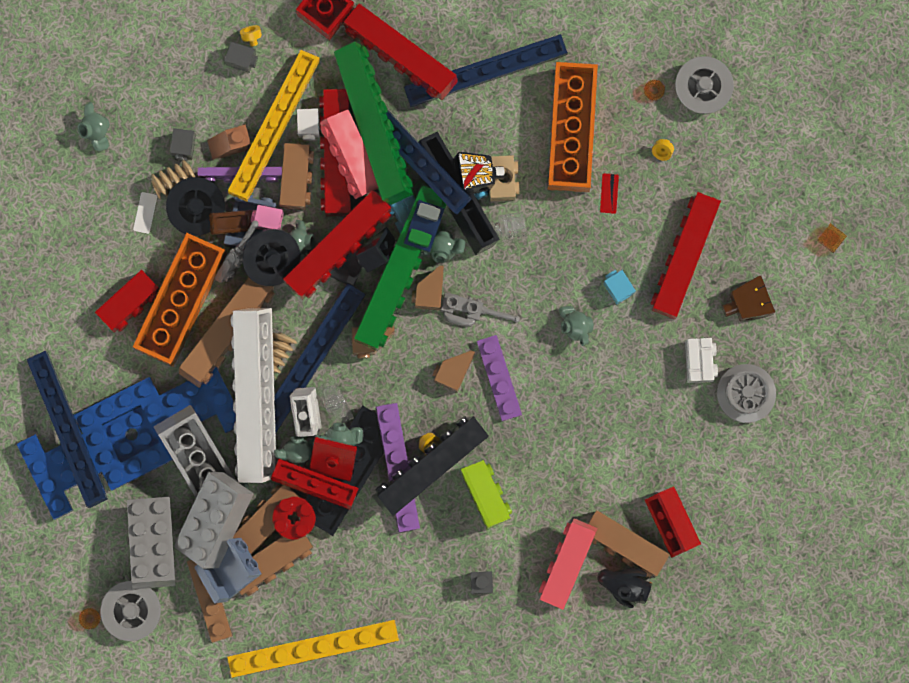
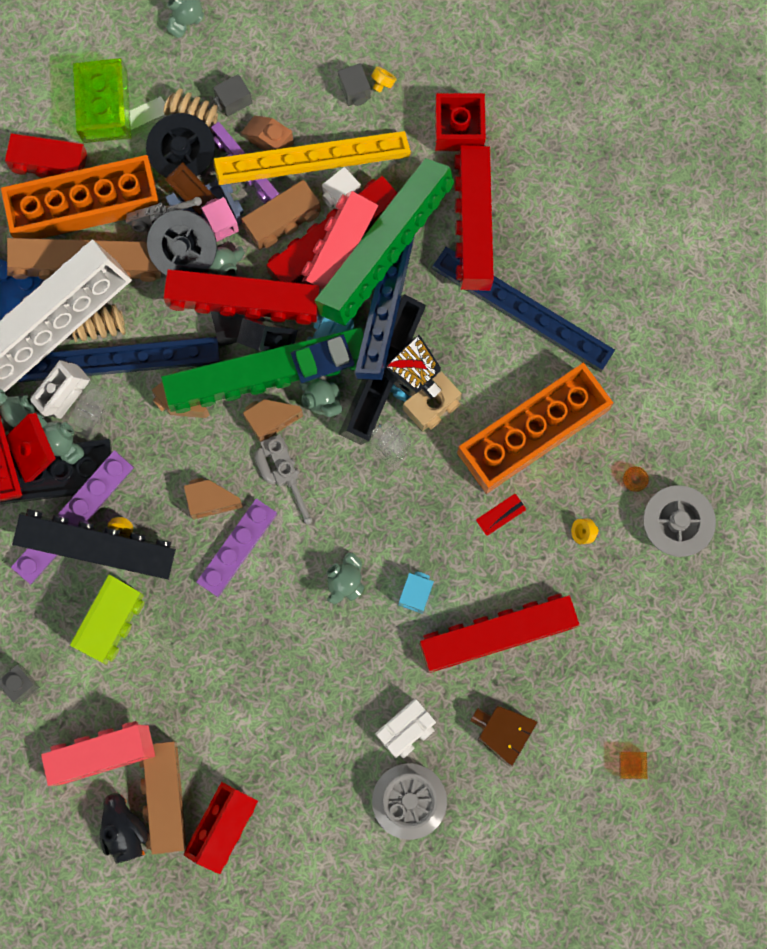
camera: 50 degrees right, 5 degrees down
none -> clear neon green brick [73,58,131,143]

